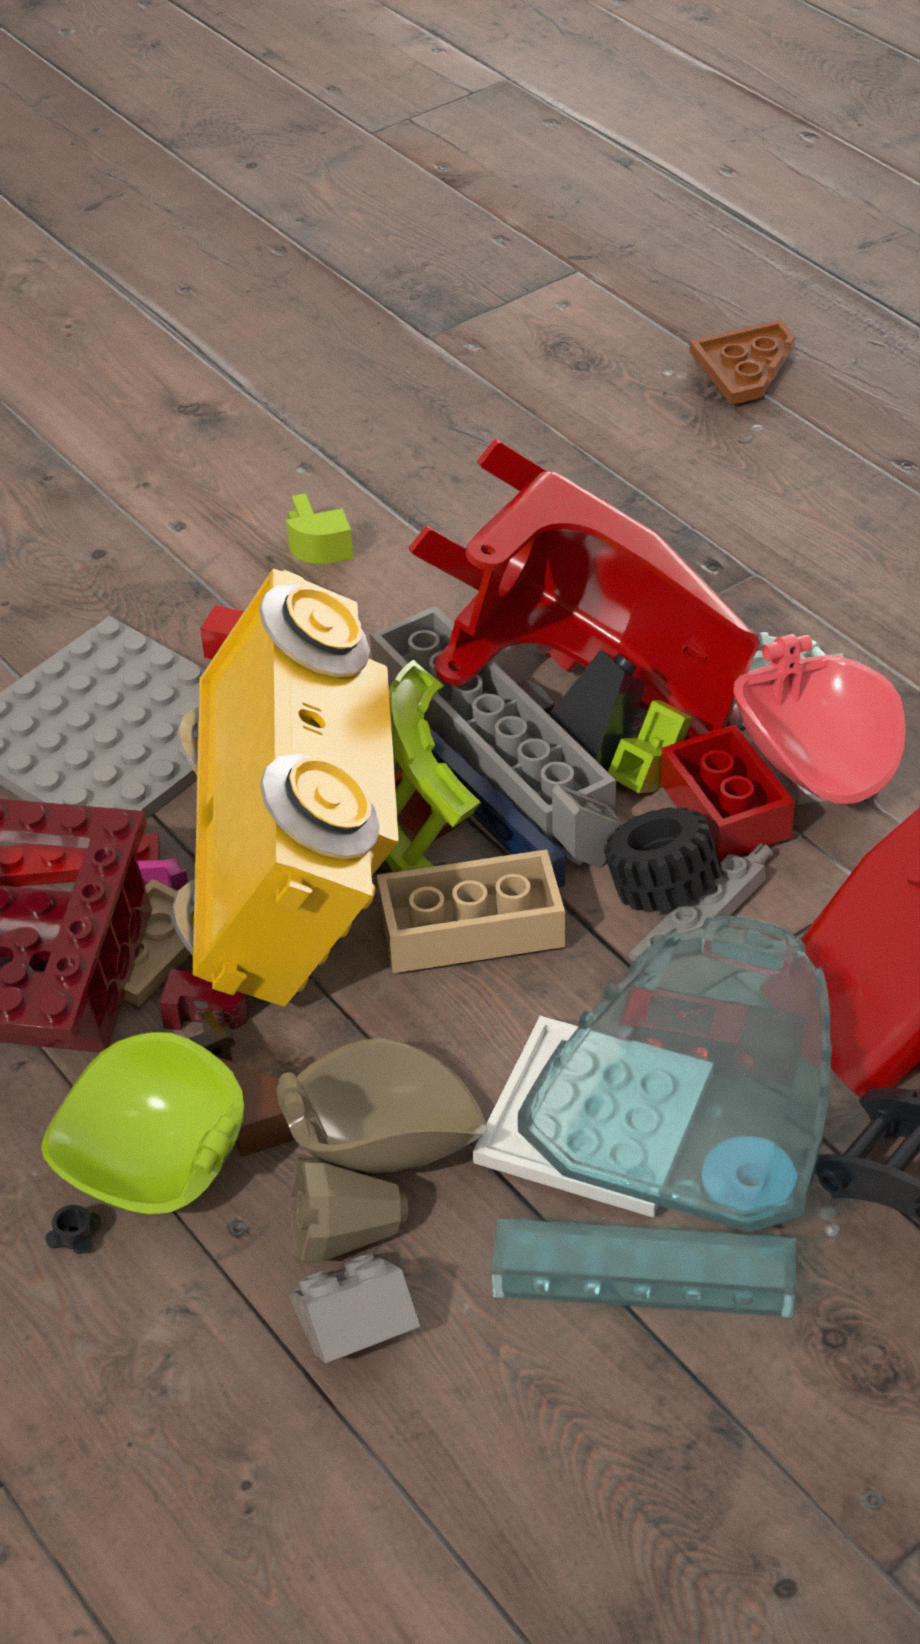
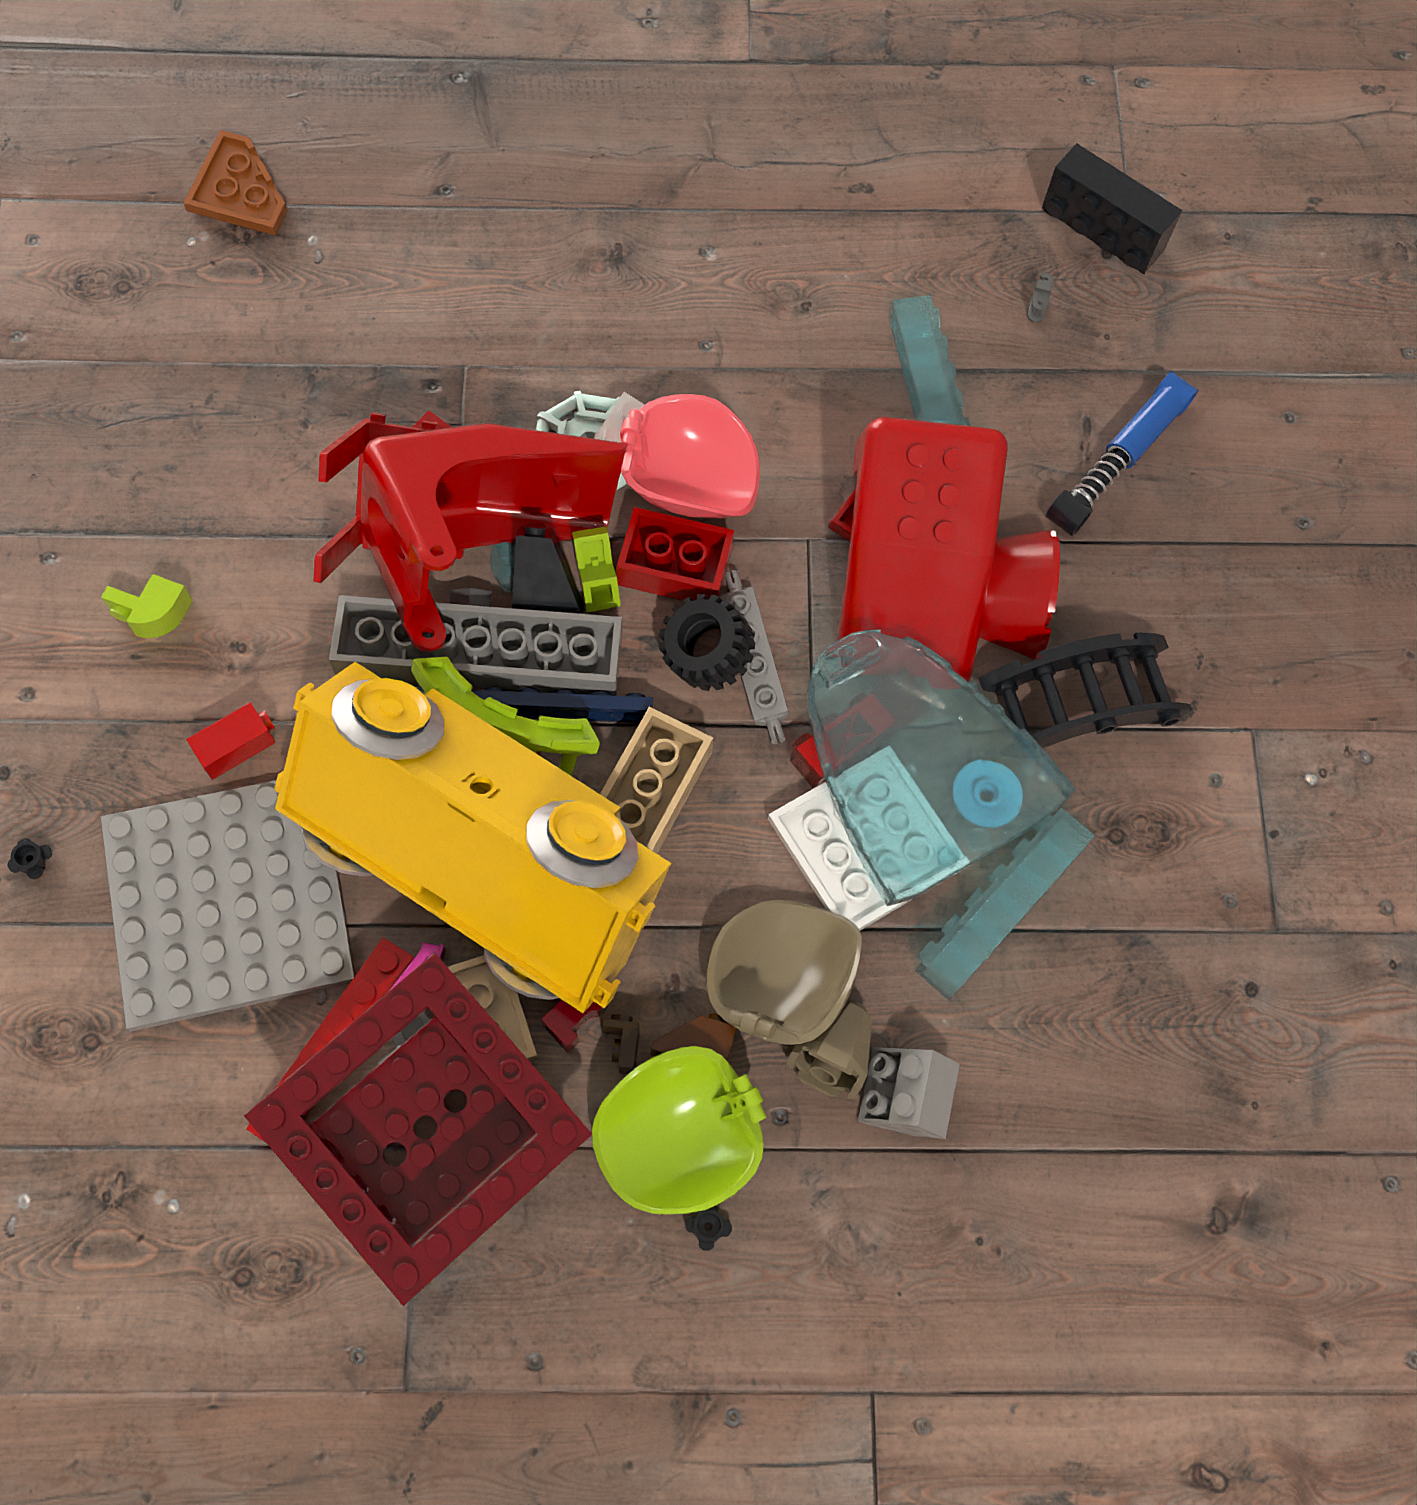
camera: 60 degrees left, 25 degrees up
light grey slope [552,784,625,868] -> none
none -> black plate [7,838,52,879]

